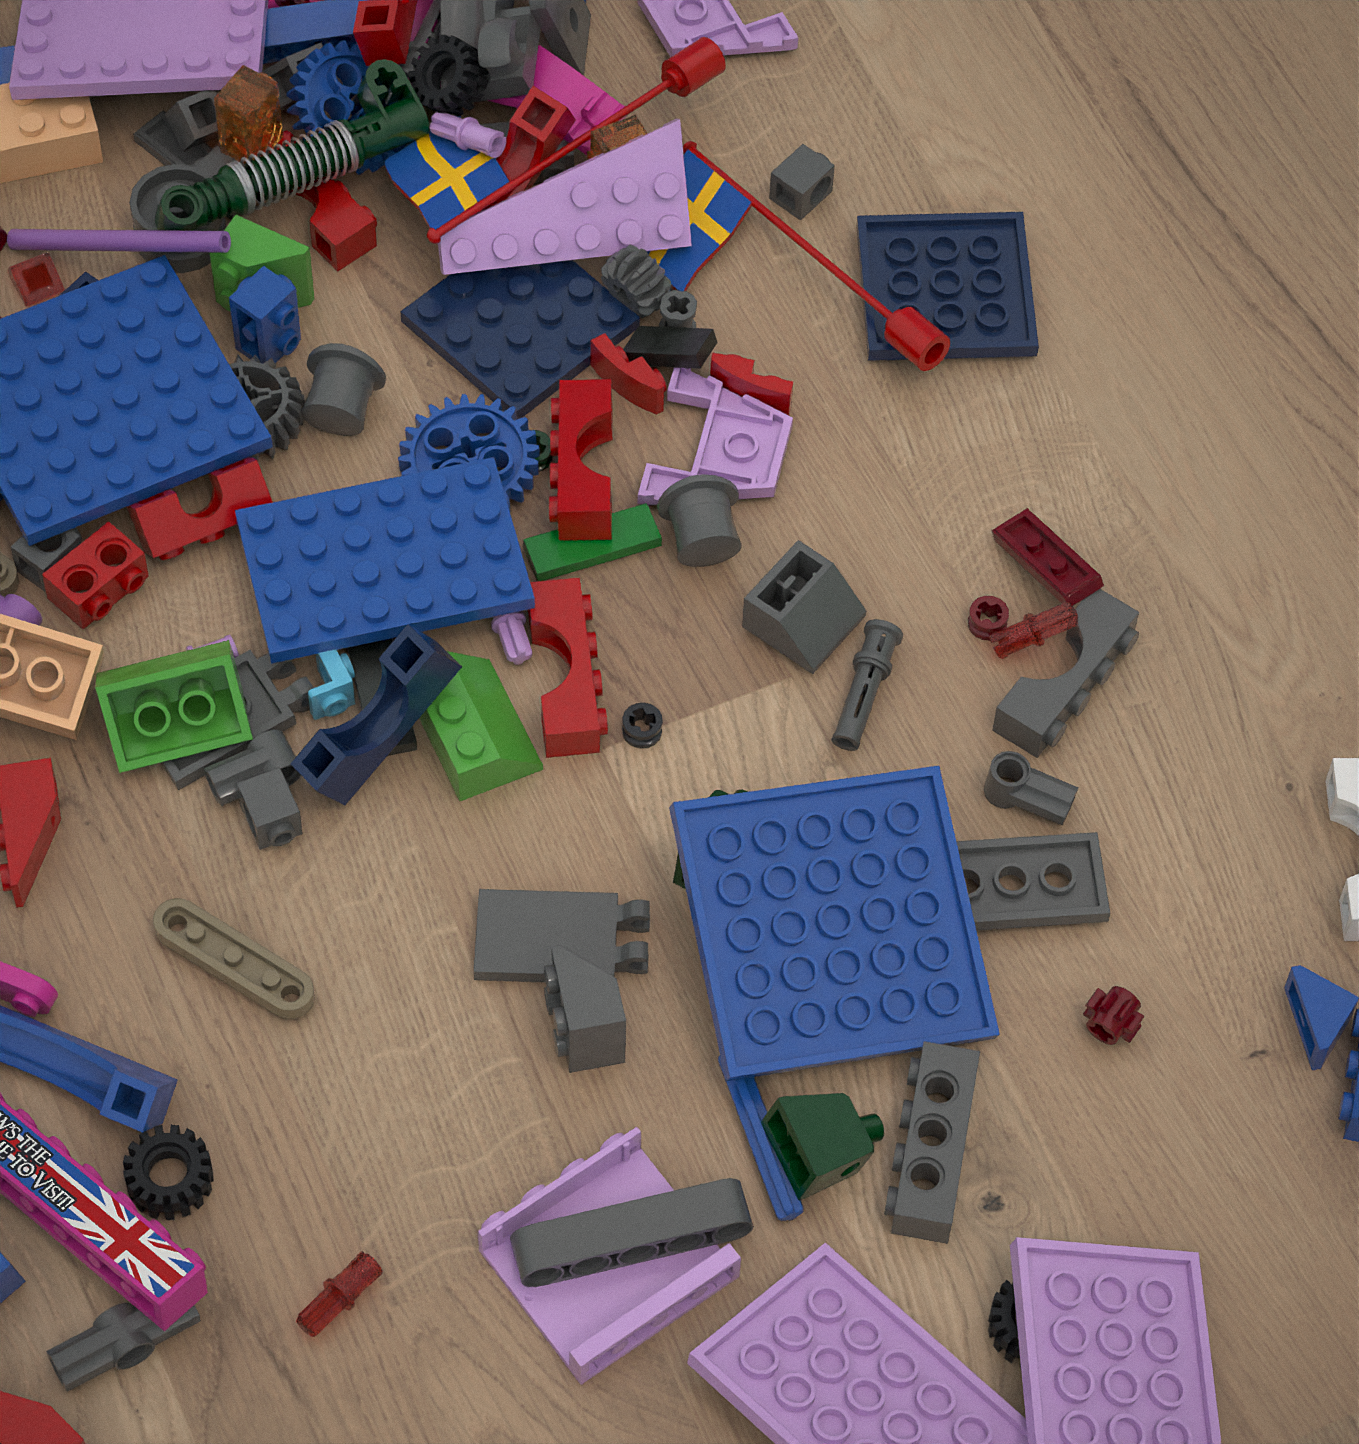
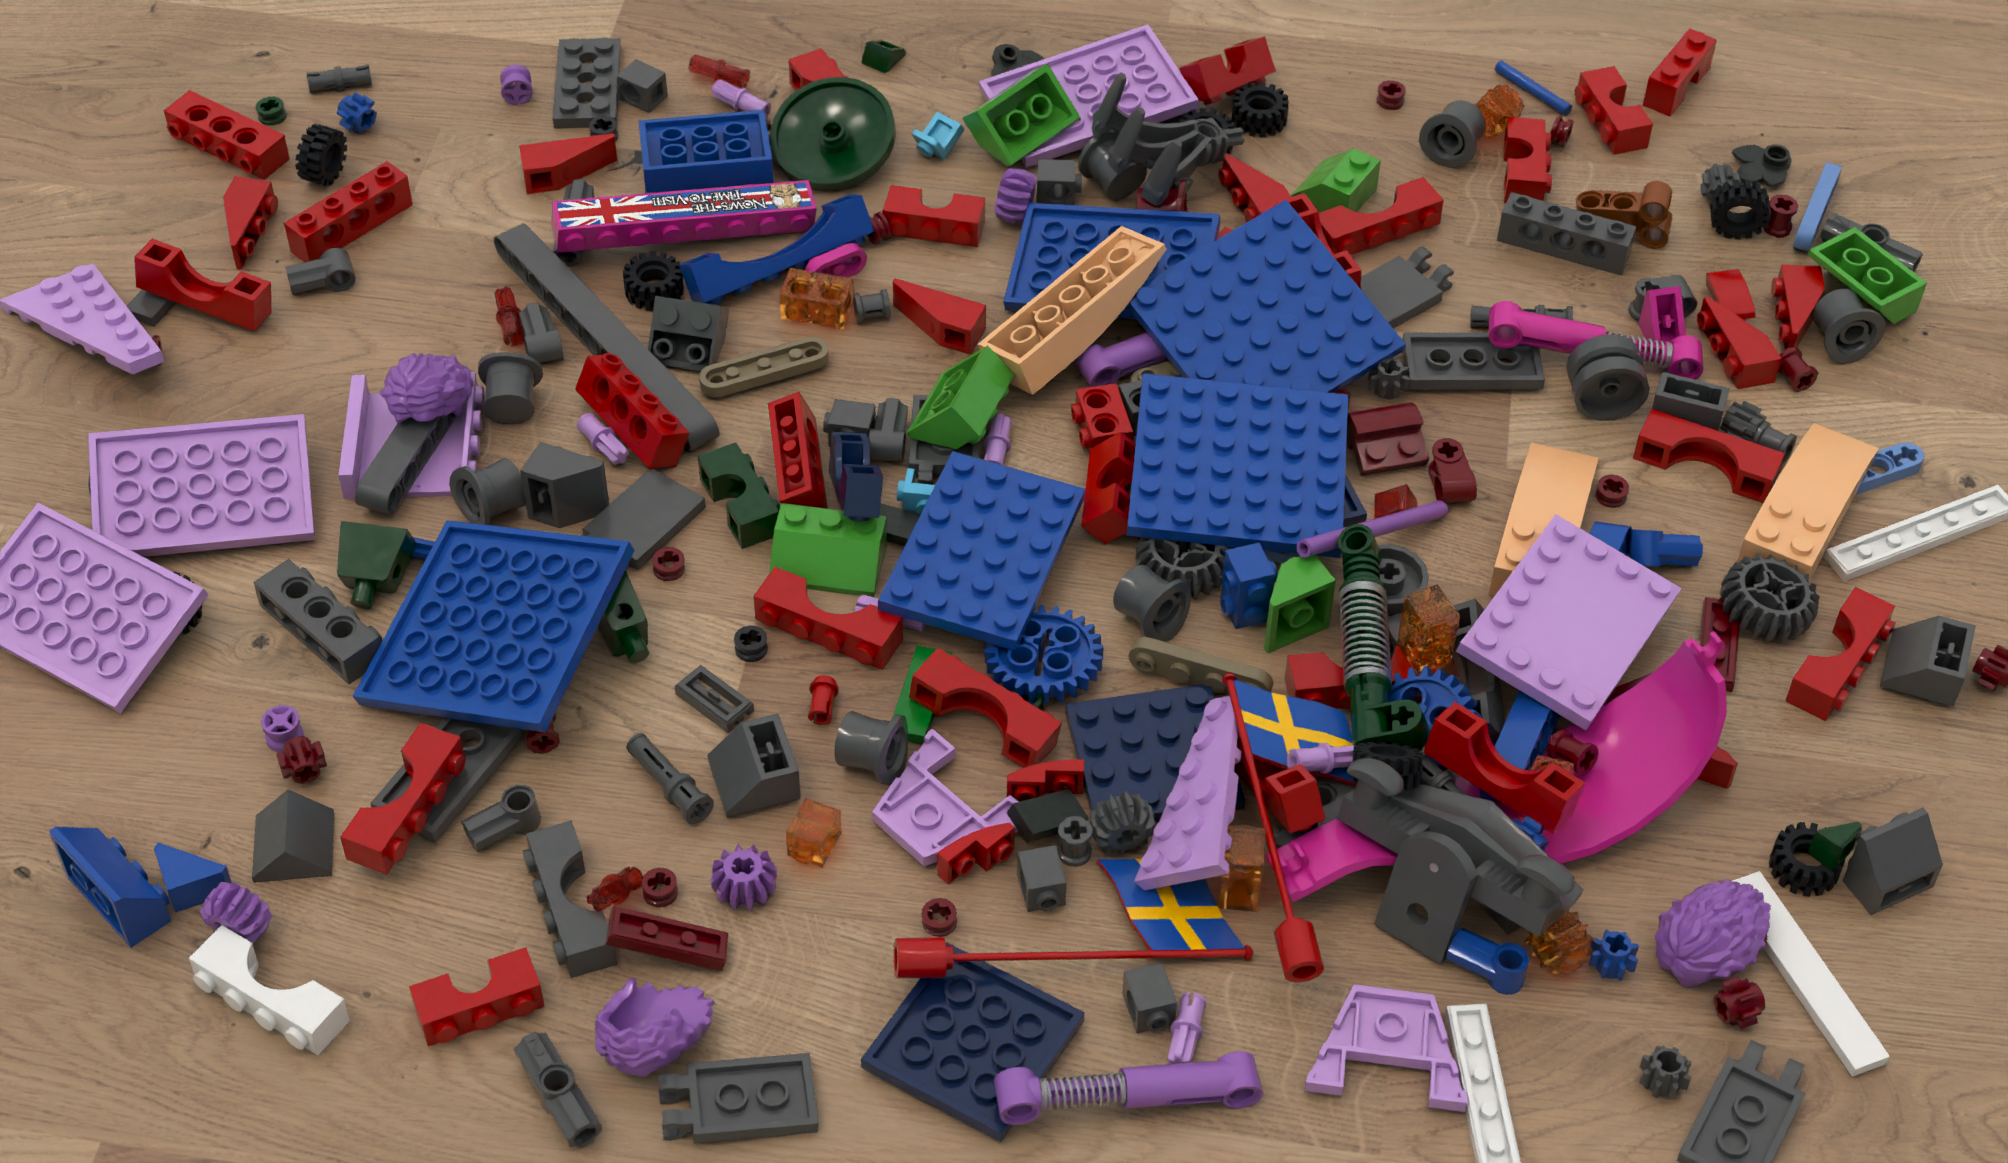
camera: 125 degrees right, 10 degrees down
none -> medium lavender gear [200,882,273,944]
none -> dark grey slope [252,789,335,883]
none -> medium lavender wheel [261,705,304,753]
none -> red arch [340,723,466,875]
none -> medium lavender hair [380,353,473,423]
none -> red arch [409,947,545,1047]
none -> dark grey piece [449,458,526,525]
none -> dark grey piece [478,352,543,424]
none -> dark grey beam [494,223,720,452]
none -> dark grey piece [514,1031,602,1148]
none -> dark grey piece [519,302,564,363]
none -> red brick [575,353,690,469]
none -> lavender axle [577,413,629,465]
none -> medium lavender hair [594,978,714,1077]
none -> dark grey slope [648,296,730,371]
none -> dark red bush [652,547,685,581]
none -> dark grey tile [659,1053,819,1143]
none -> dark grey tile [675,665,754,733]
none -> dark green arch [698,442,781,549]
none -> medium lavender gear [711,844,777,911]
none -> red brick [768,392,828,509]
none -> clear orange brick [779,268,854,329]
none -> clear orange brick [786,798,842,868]
none -> red pin [808,675,839,725]
none -> dark grey bush [853,289,891,323]
none -> dark red bush [921,898,957,937]
none -> medium lavender piece [994,1051,1263,1125]
none -> dark grey brick [1017,845,1067,912]
none -> dark tan plate [1128,637,1274,696]
none -> lavender axle [1168,992,1206,1064]

